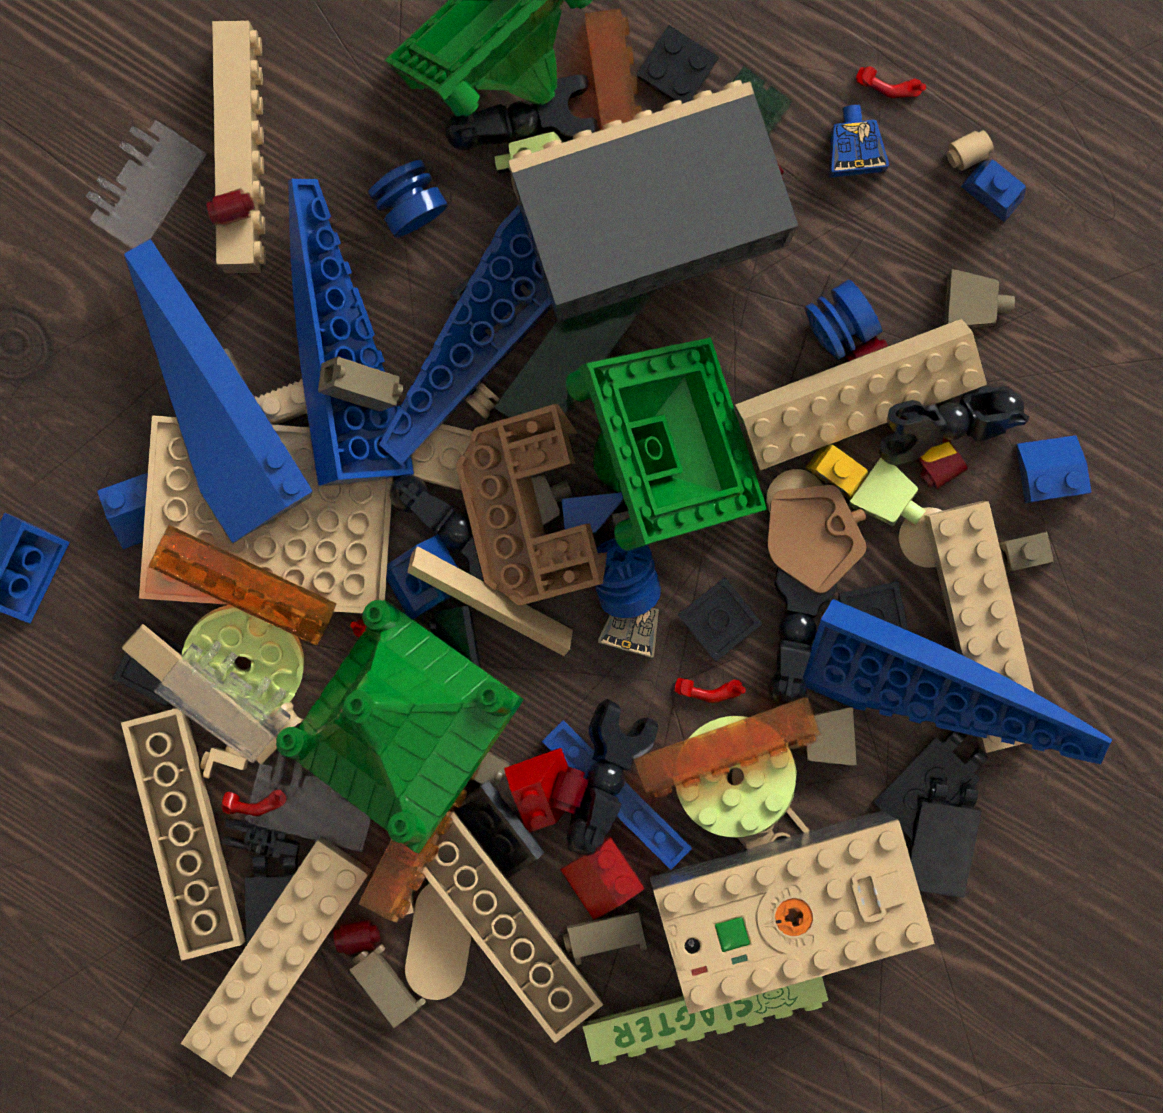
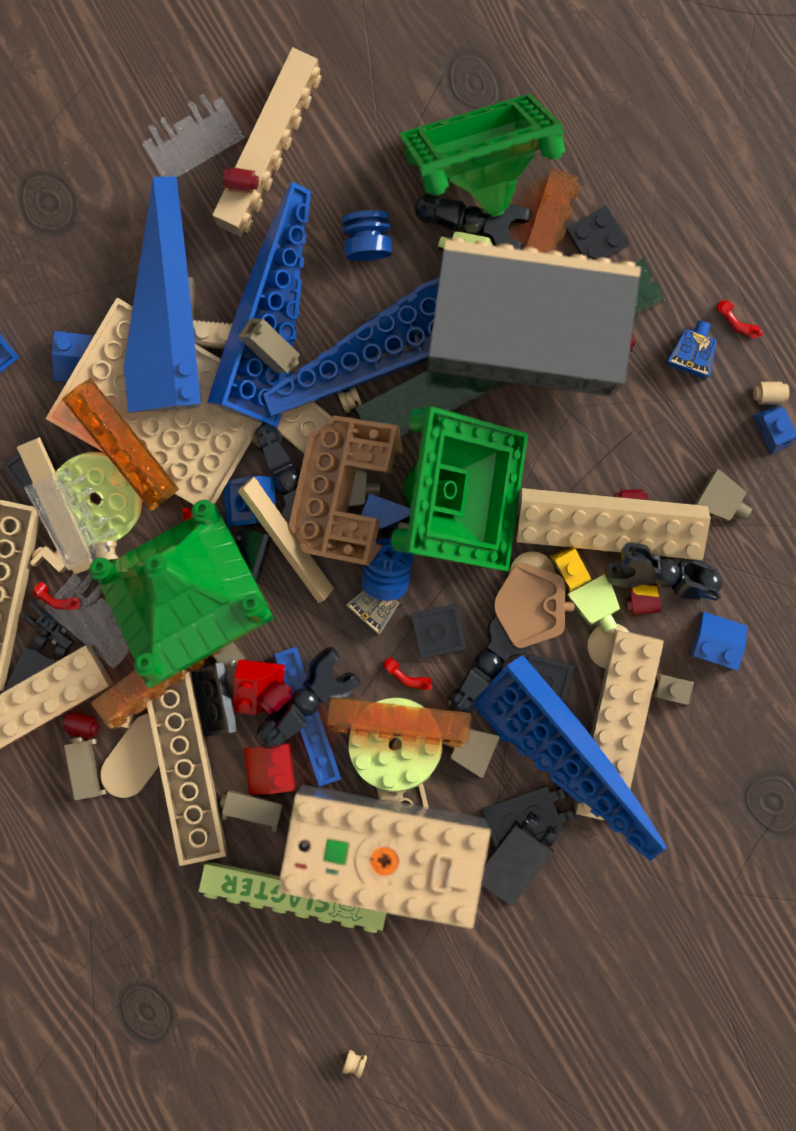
camera: 25 degrees right, 0 degrees up
blue wheel [804,279,882,360] -> none

